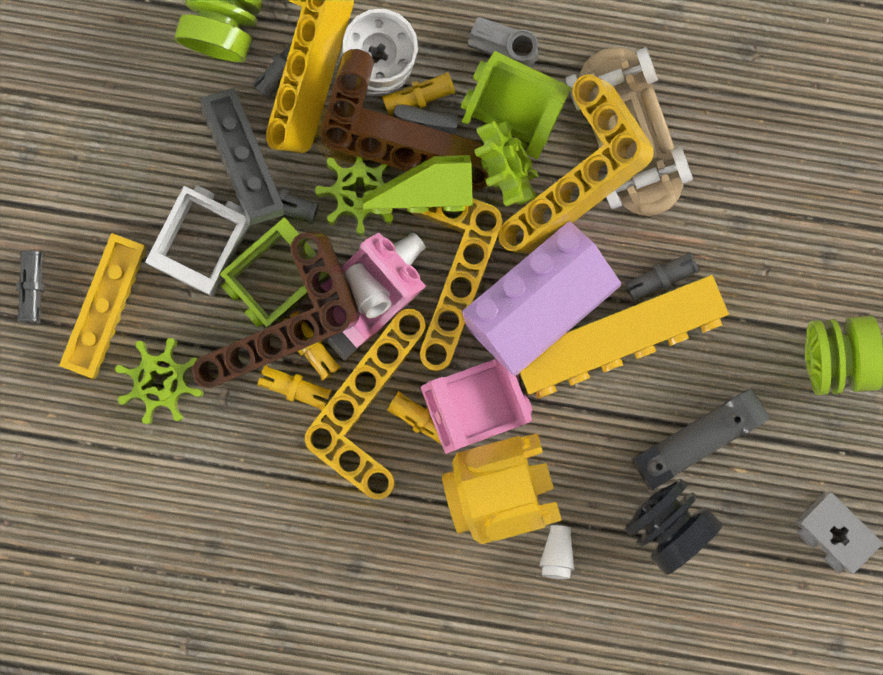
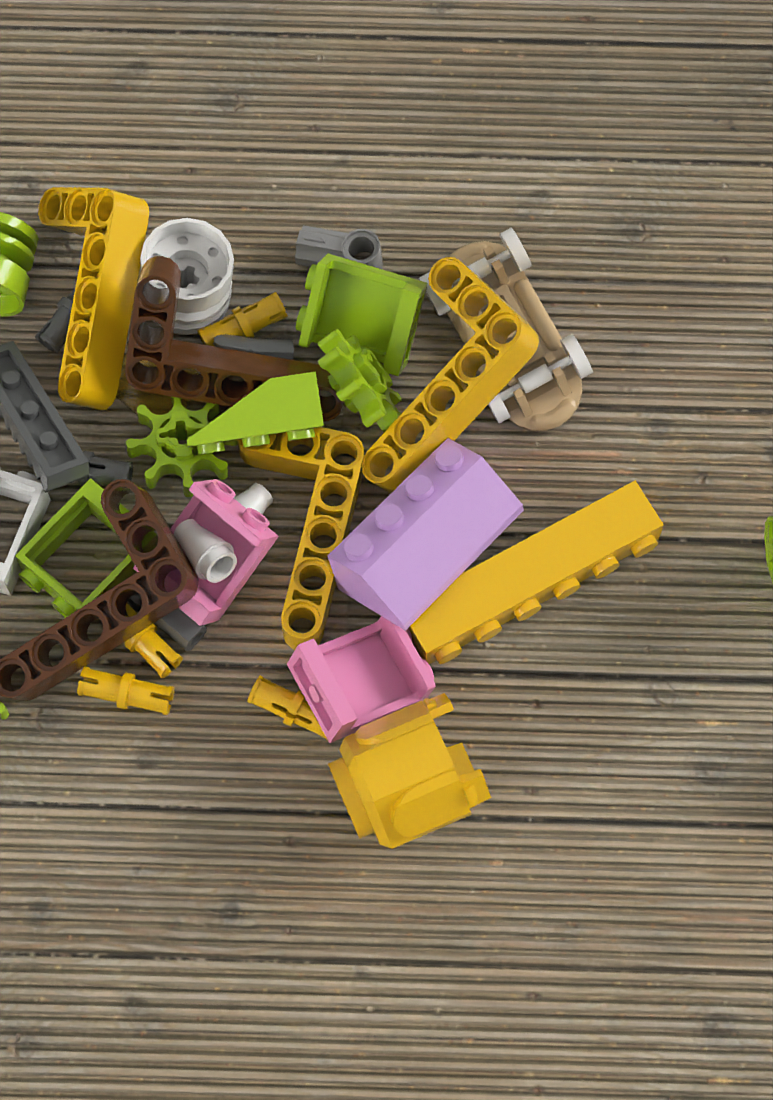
camera: 10 degrees left, 15 degrees down
yellow beam [305,309,426,499] -> none
white cone [539,525,575,579] -> none
black wheel [624,479,723,575] -> none
dark grey pin [625,252,699,303] -> none
dark grey piece [631,387,770,490] -> none

